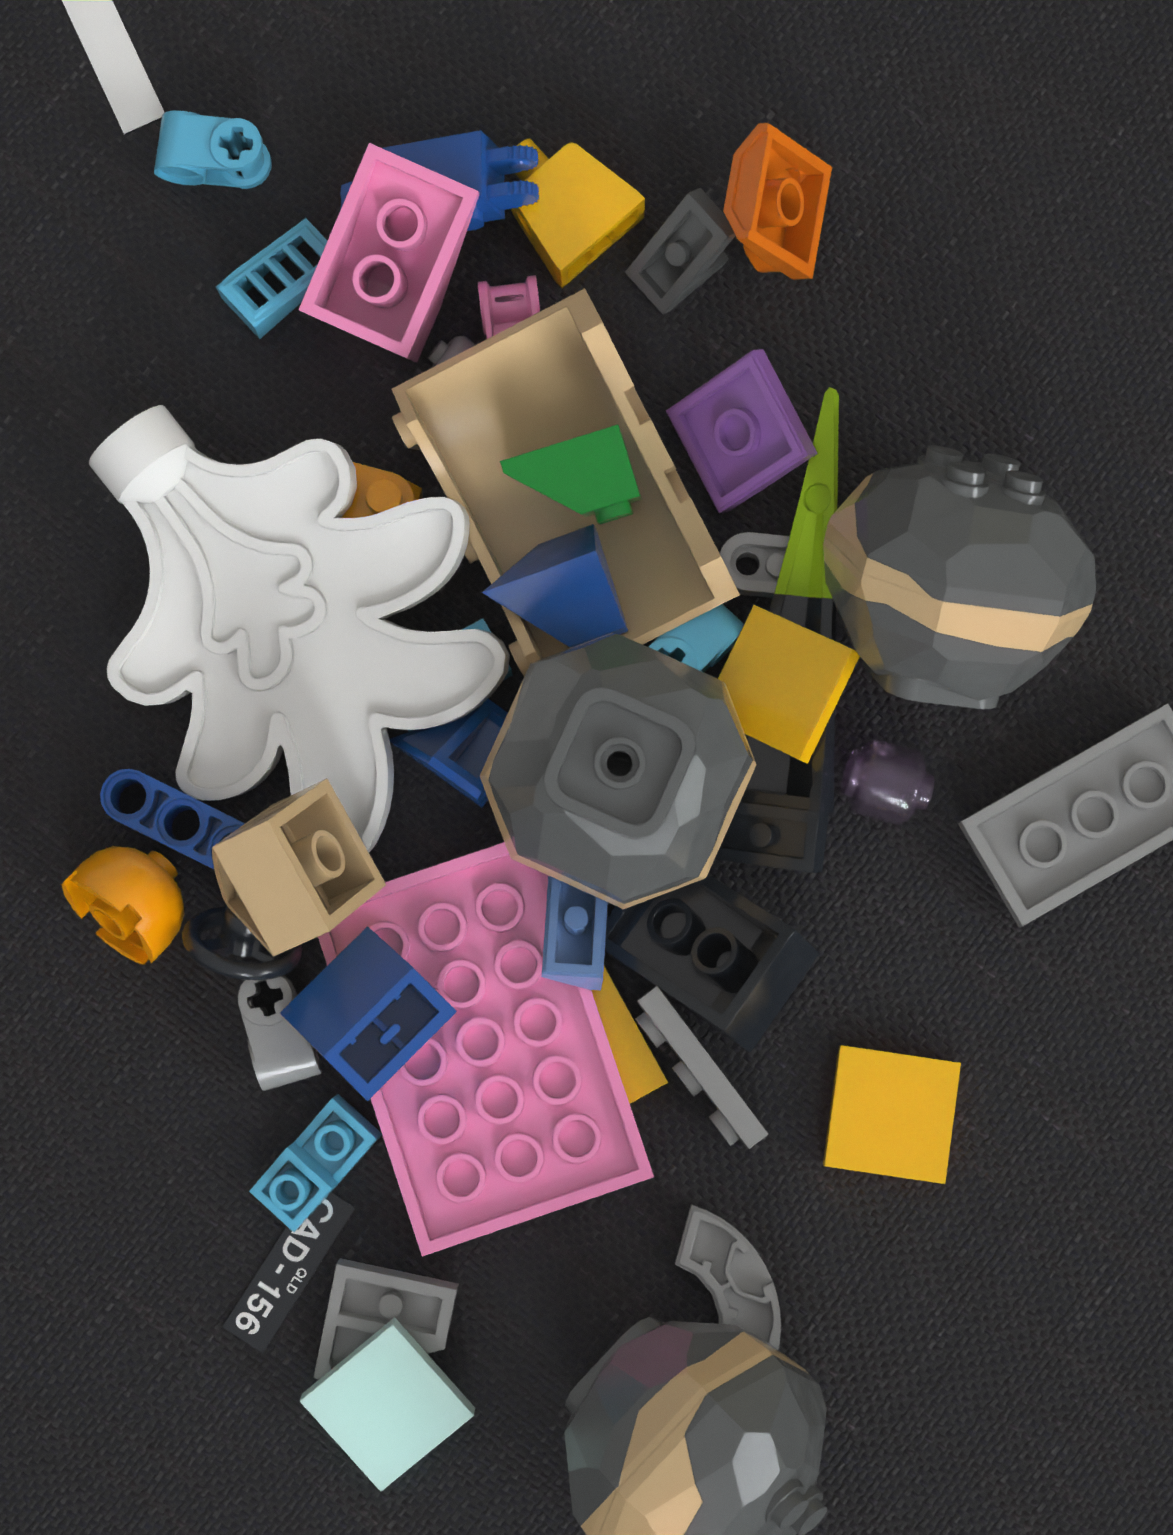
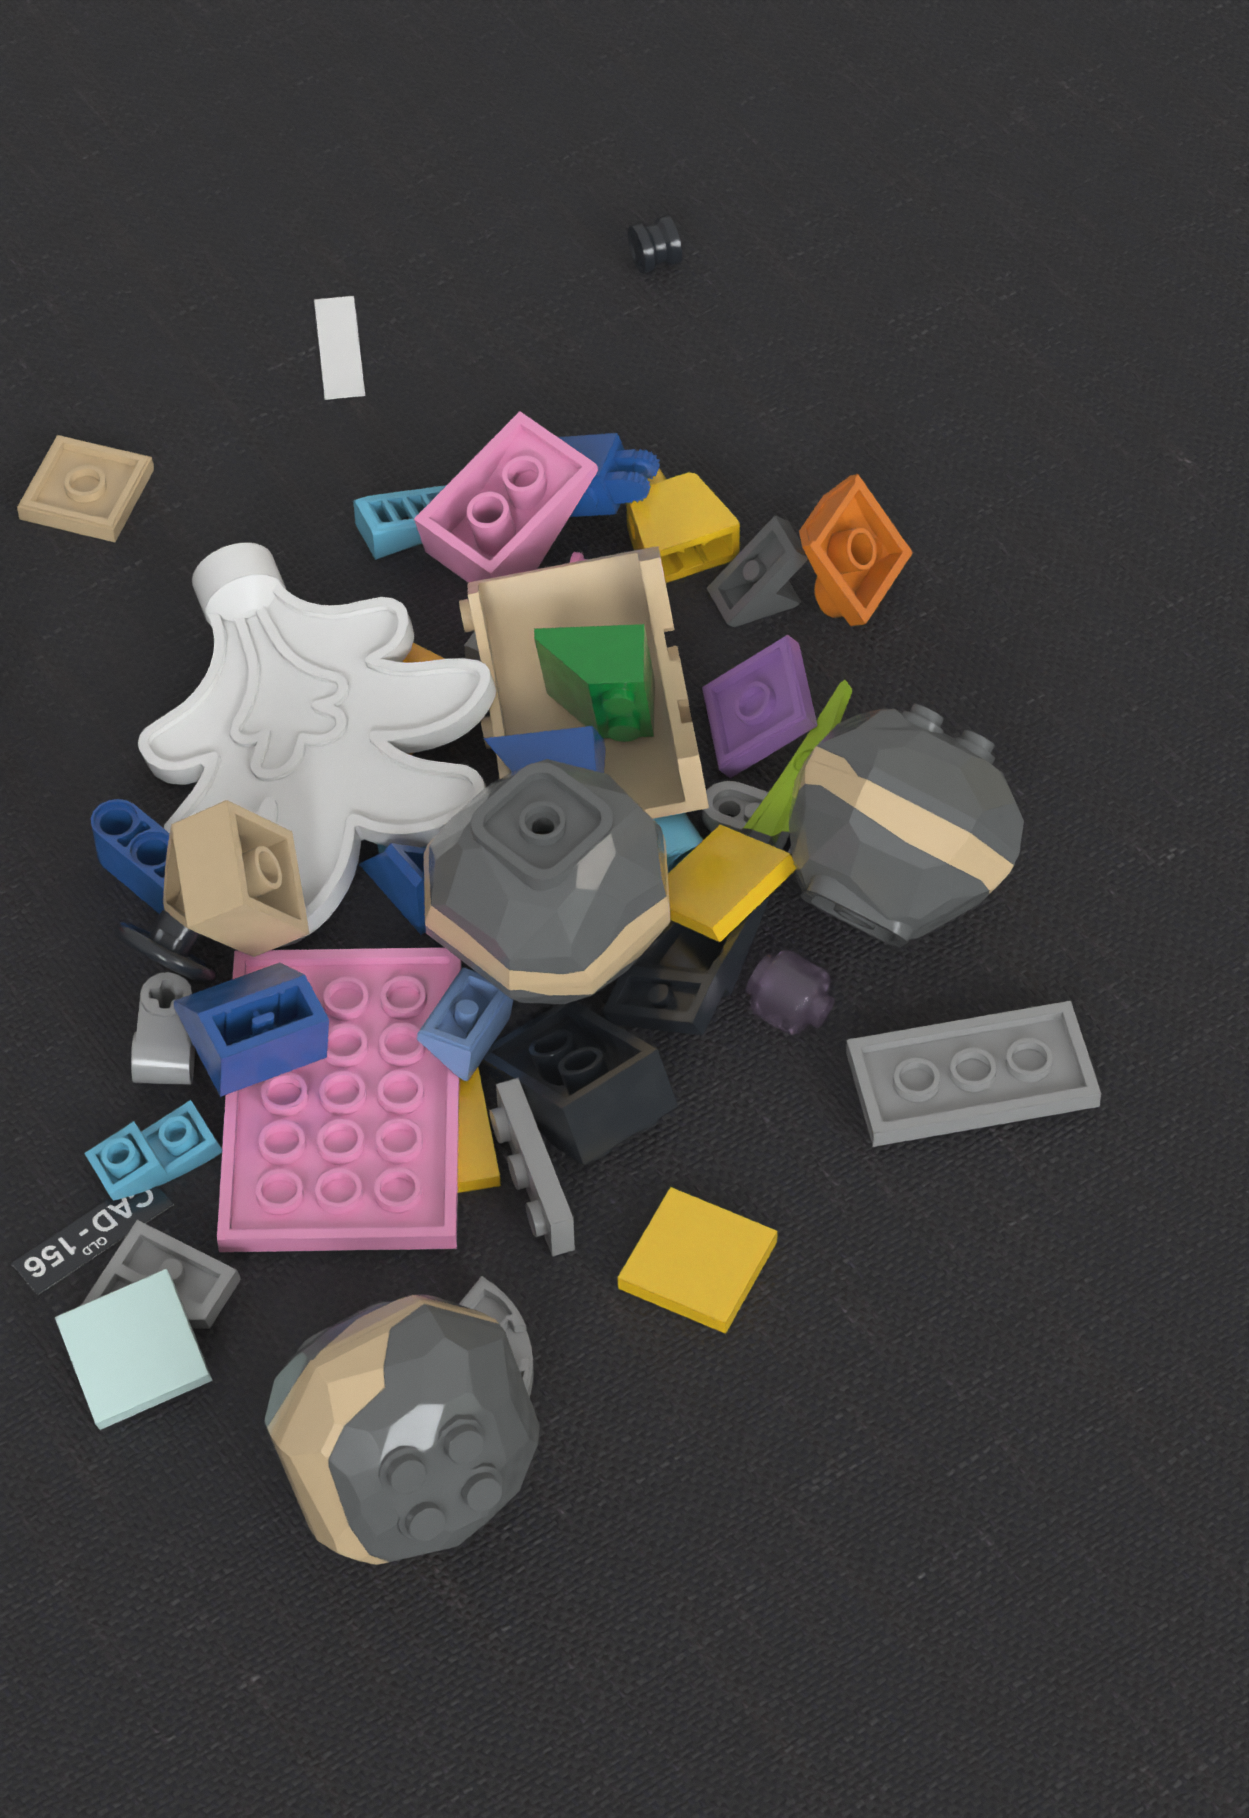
camera: 15 degrees right, 30 degrees down
light orange cylinder [61,846,184,965] -> none
medium azure piece [154,110,272,189] -> none

